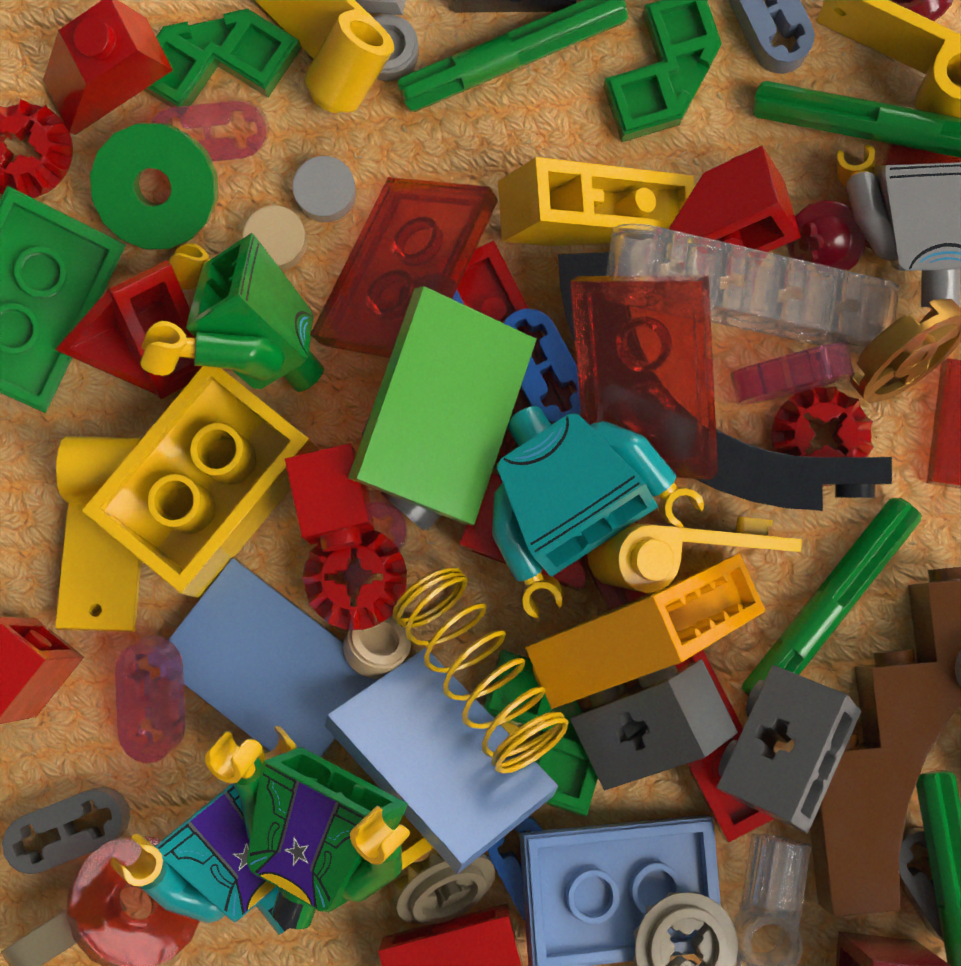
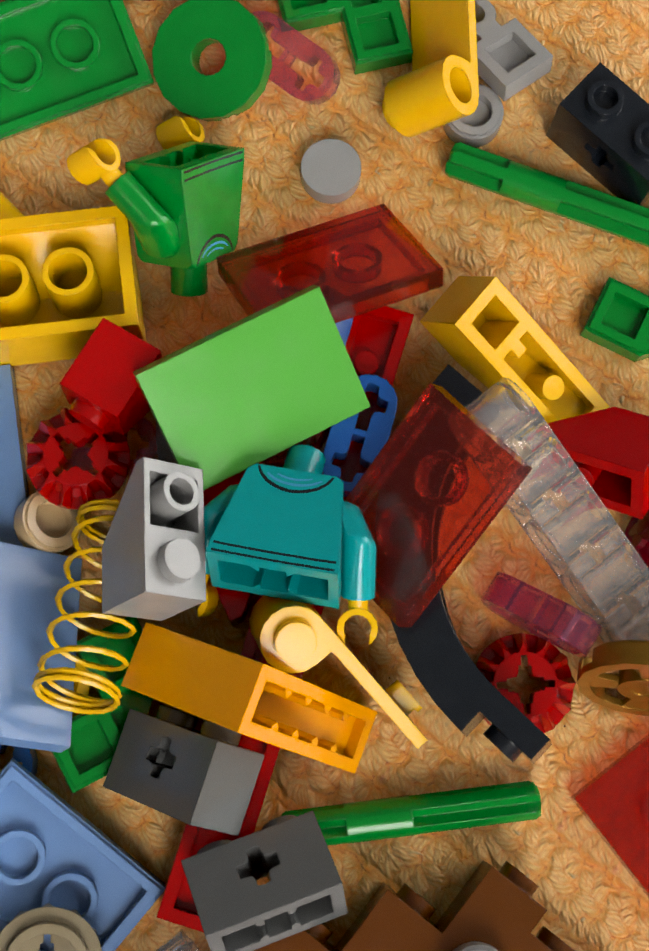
camera: 35 degrees right, 5 degrees down
red slope [55,260,202,399] -> none
tan tile [243,205,307,271] -> none
none -> light grey slope [102,457,206,621]

